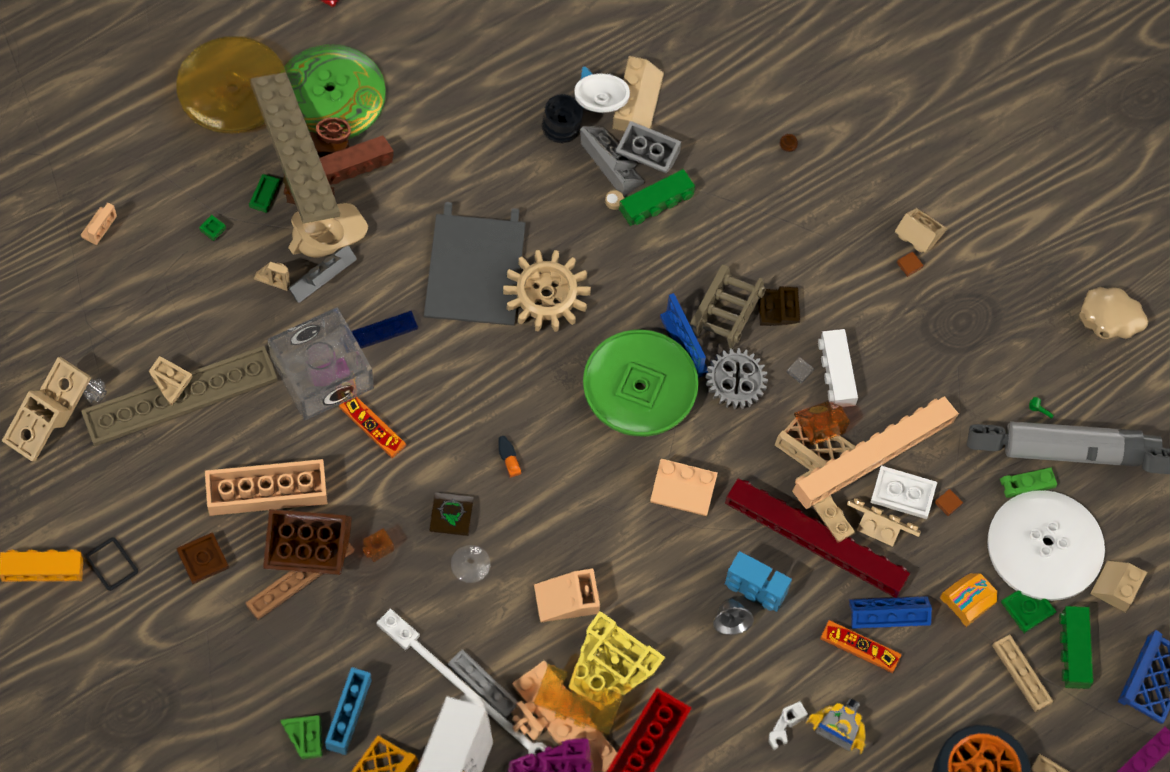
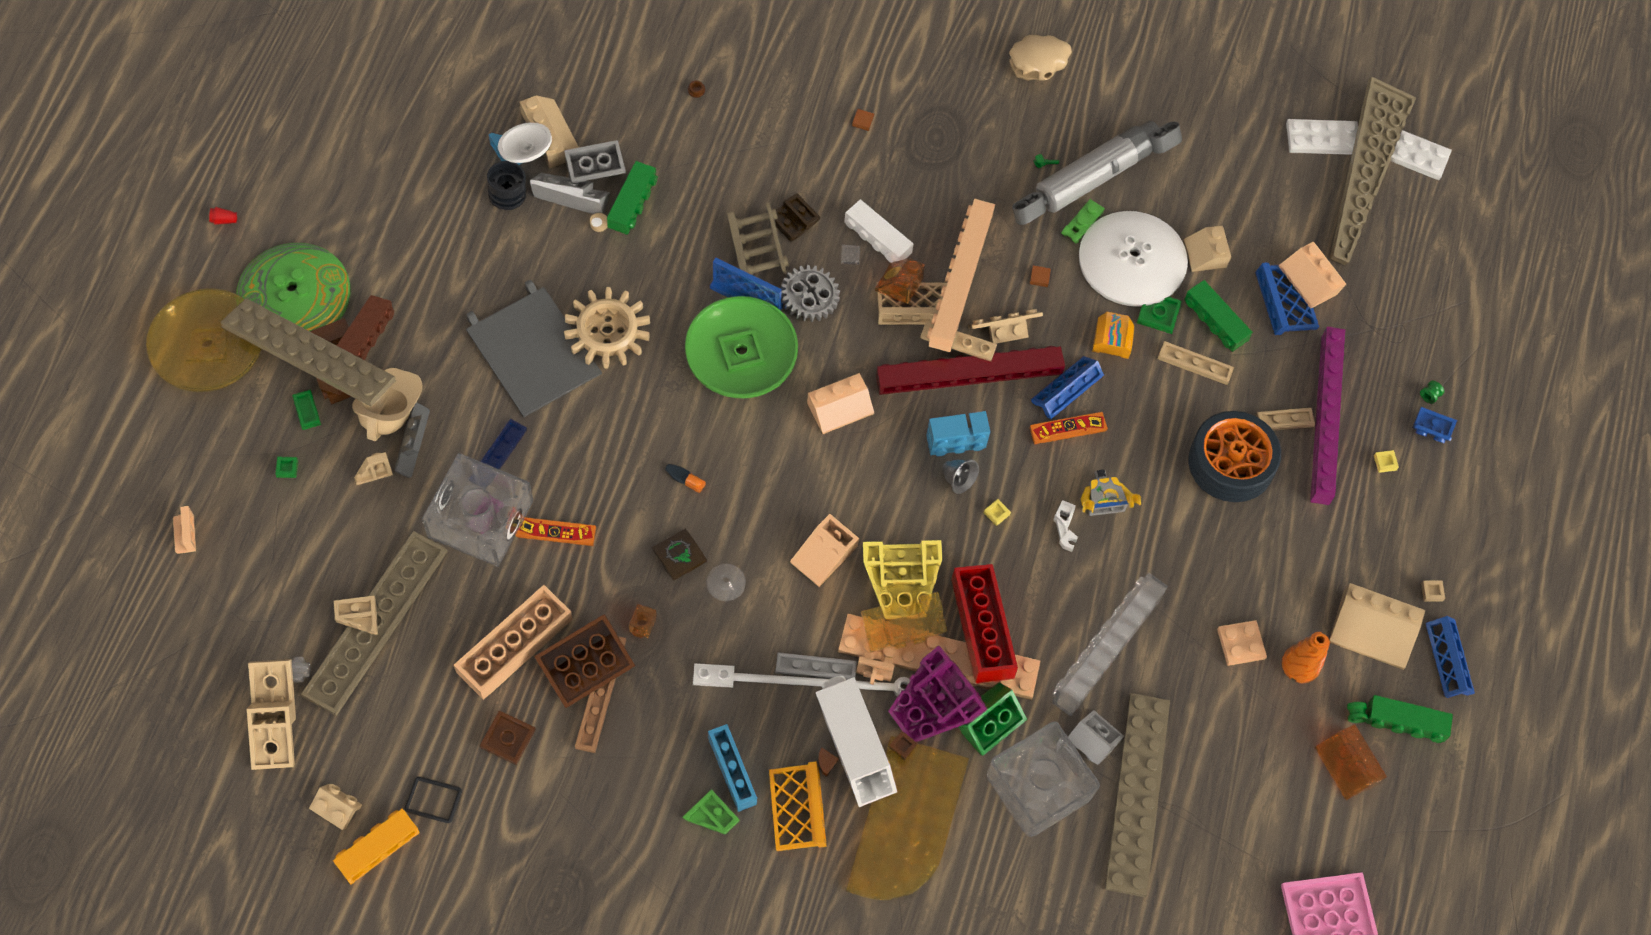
camera: 40 degrees left, 0 degrees up
copper wheel [316,117,351,144] -> none
white plate [870,466,937,519] -> none
tan slope [895,208,947,252] -> none
none -> tan bracket [309,784,362,830]
none -> light yellow tile [983,499,1011,526]

